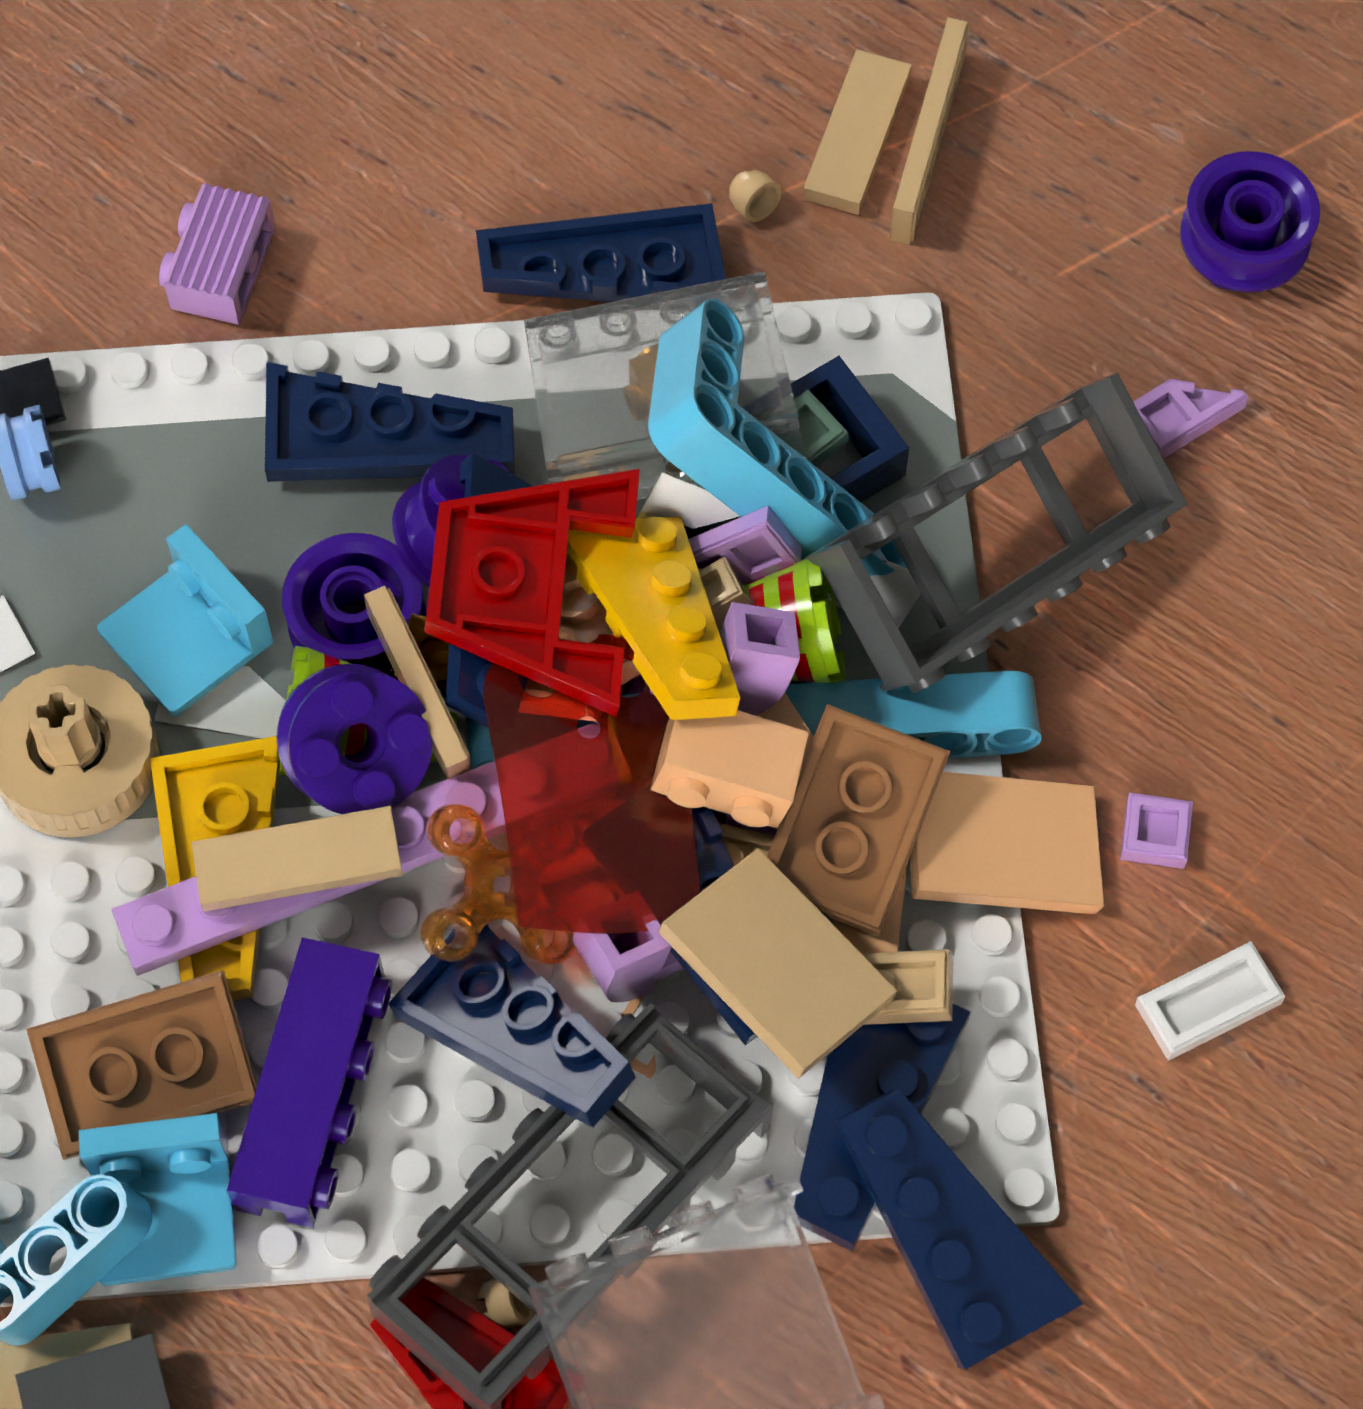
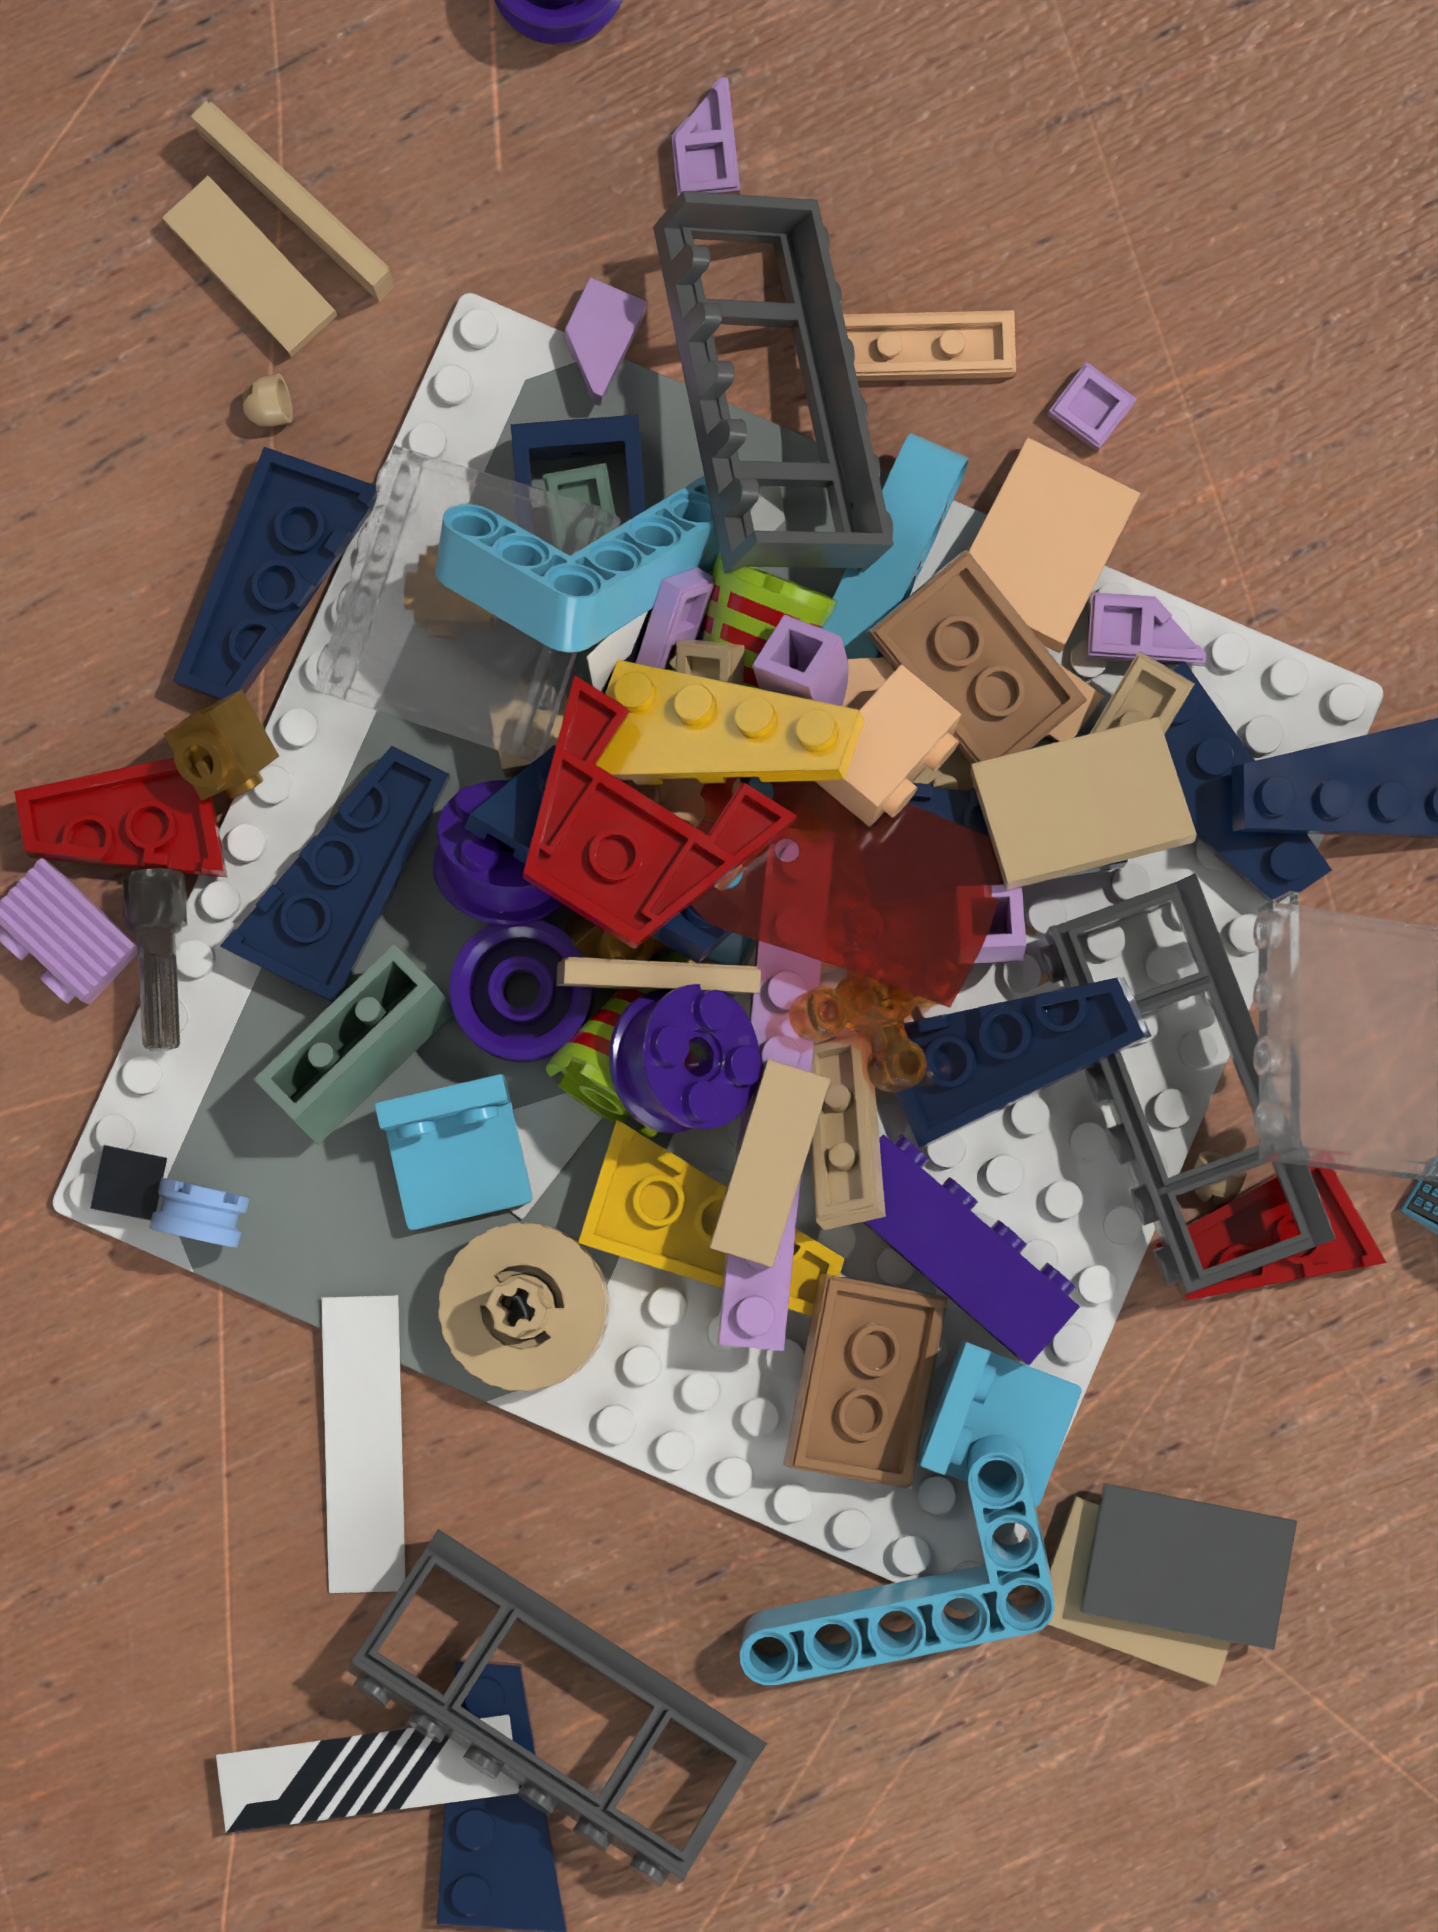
camera: 60 degrees left, 20 degrees up
white tile [1135,941,1285,1061] -> none
none -> red wing [14,757,228,878]
none -> clear smoke piece [121,869,188,1052]
none -> pearl gold brick [163,689,279,801]
none -> sand green brick [253,944,454,1145]
none -> lavender tile [564,277,648,406]
none -> tan tile [811,1032,886,1230]
none -> light nougat tile [843,310,1016,381]
none -> lavender tile [1086,592,1206,666]

